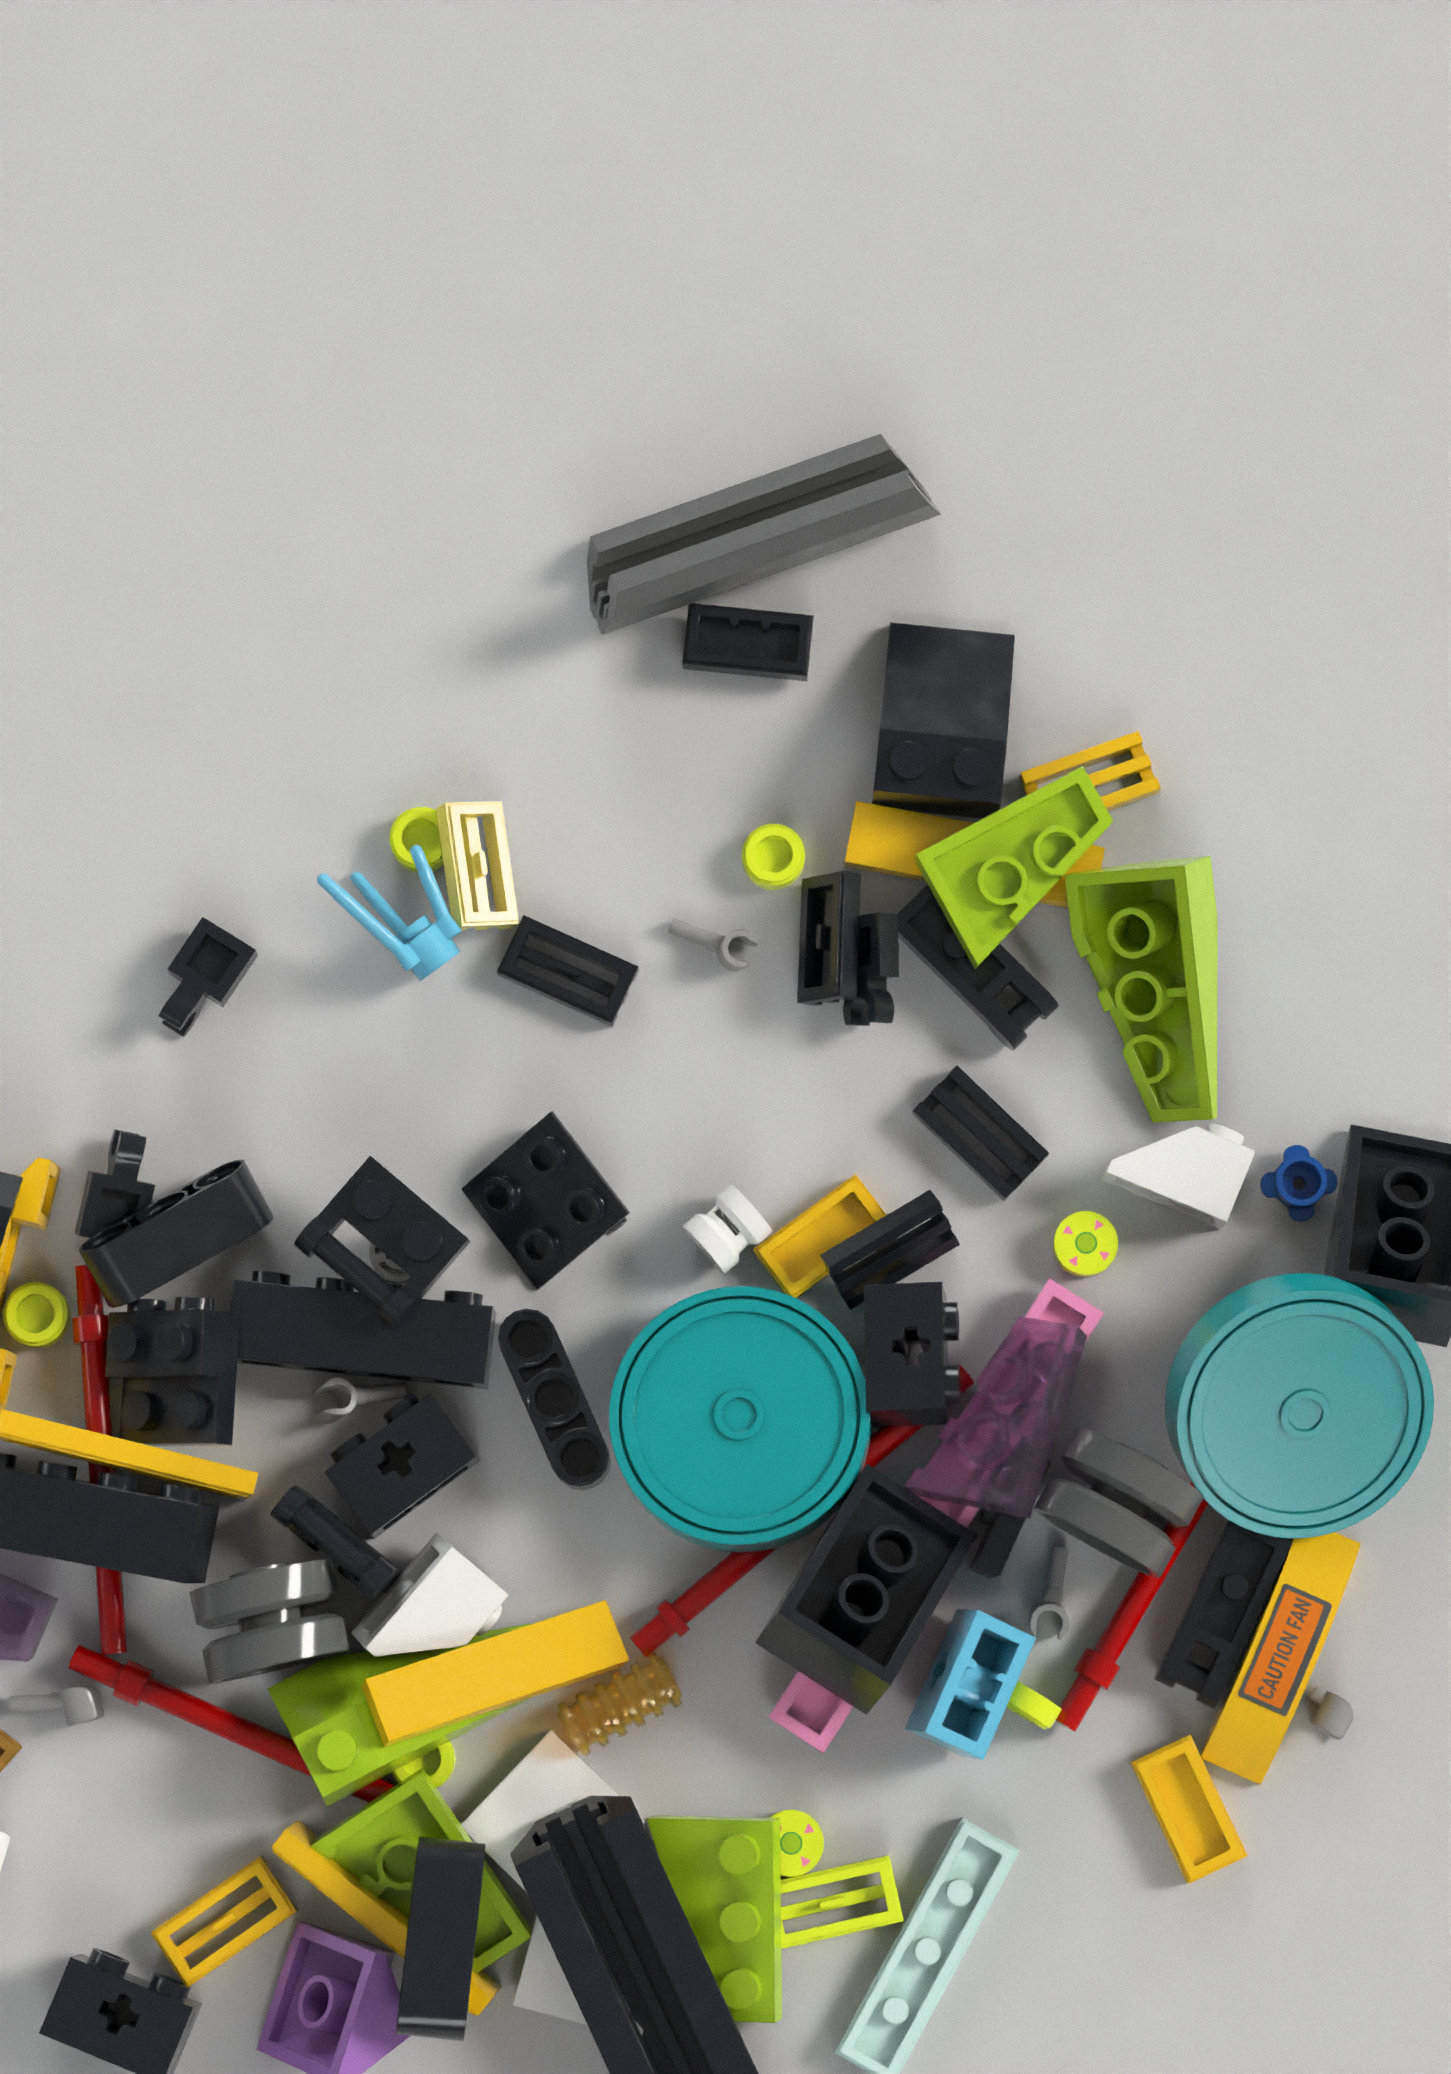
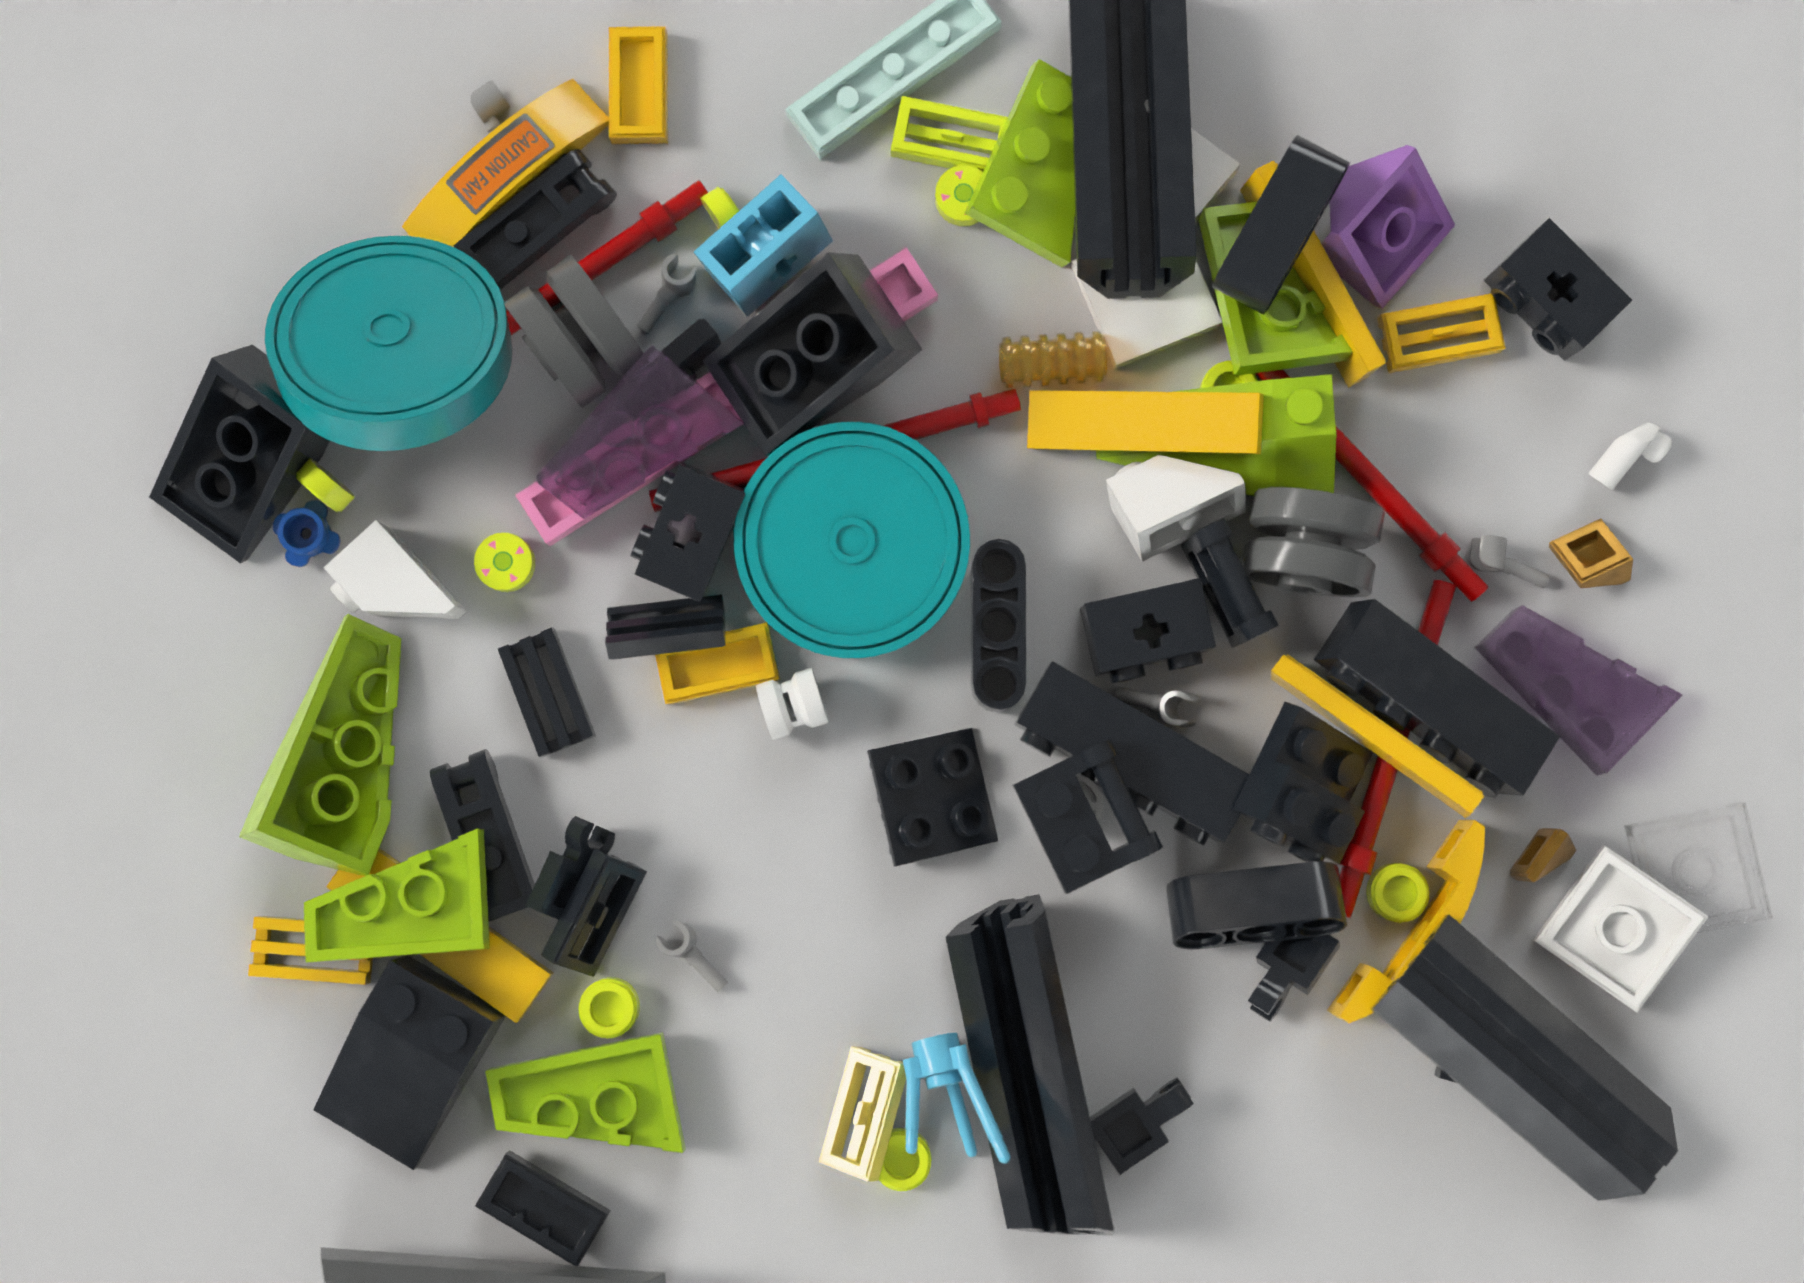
camera: 155 degrees left, 5 degrees up
black tile [497,915,639,1027] -> none
none -> neon yellow tile [296,458,355,512]
none -> lime wing [485,1032,686,1153]
none -> black piece [945,894,1114,1235]

